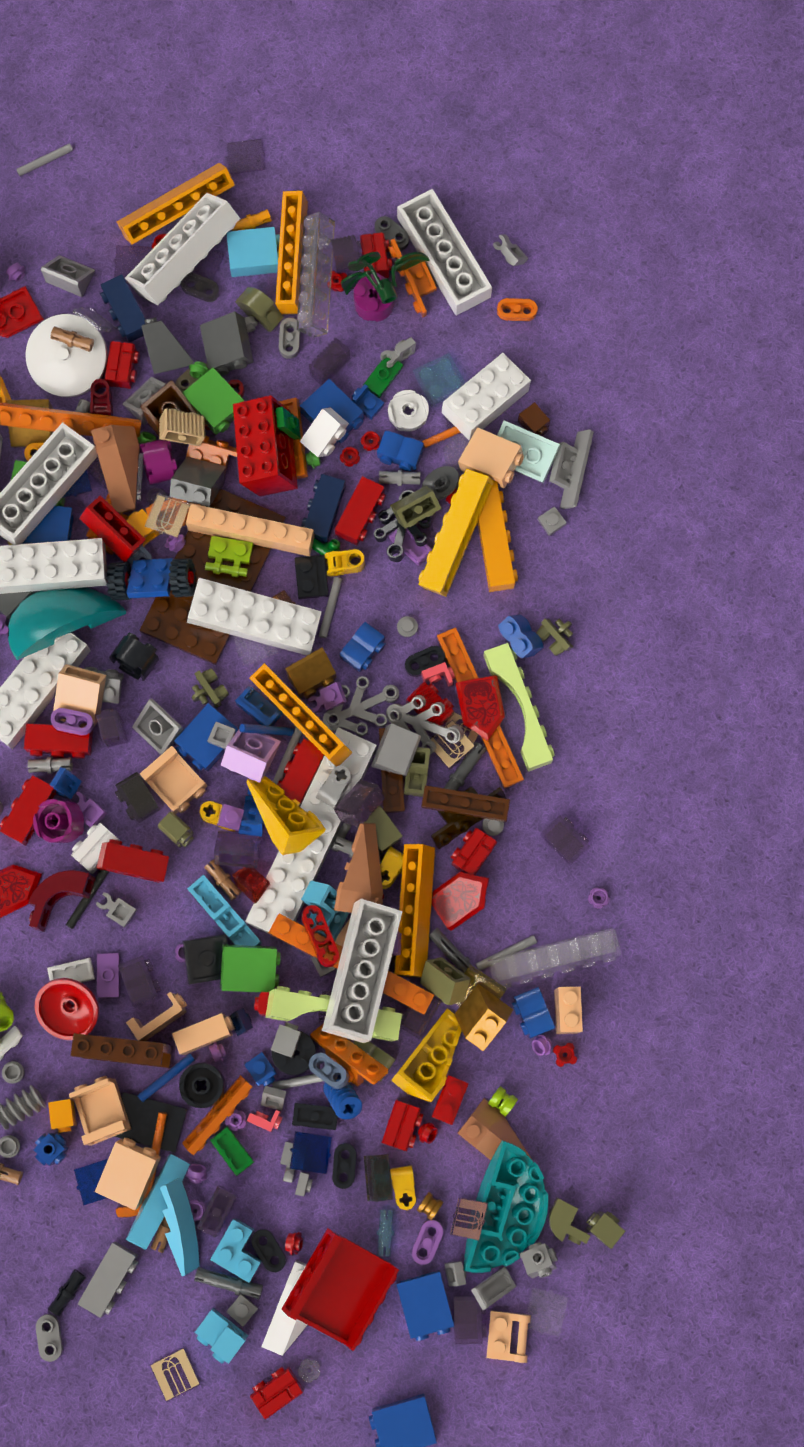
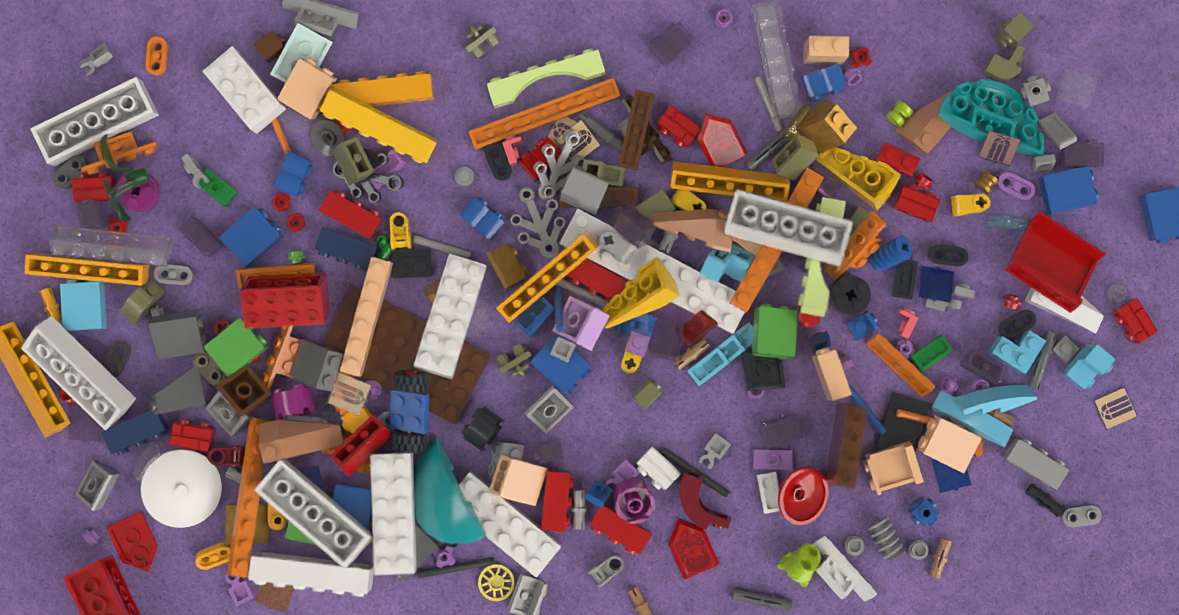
camera: 85 degrees left, 10 degrees up
light orange brick [48,1099,77,1133] -> none
medium nougat pin [50,326,94,352] -> none
medium lavender plate [50,708,94,735] -> none
red brick [97,839,169,883] -> none
clear smoke brick [115,772,161,823] -> none
light nougat panel [126,992,187,1041] -> none
bright green plate [137,432,156,446] -> none
light nougat panel [140,746,207,814] -> none
tan brick [159,409,205,446] -> none
black brick [179,1063,226,1108] -> none
bright green plate [189,361,209,379] -> none
lime plate [205,536,253,577] -> none
light grey plate [261,1086,286,1111] -> none
light grey brick [271,1022,302,1058] -> none
light grey bar [272,1074,337,1090] -> none
green plate [276,407,301,440] -> none
white brick [300,408,349,457] -> none
red beam [302,905,339,967] -> none
medium lavender plate [308,682,347,712] -> none
sand blue plate [309,1053,349,1089] -> none
blue bracket [352,384,384,420] -> none
clear smoke bracket [364,1154,393,1202] -> none
light grey pin [379,470,420,486] -> none
white plate [388,390,429,431] -> none
clear light blue plate [413,353,465,407] -> none
red tile [455,676,505,741] -> none
light grey plate [482,819,504,836] -> none
light nougat plate [486,1310,531,1363] -> none
blue brick [498,614,544,658] -> none
light grey plate [537,507,567,536] -> none

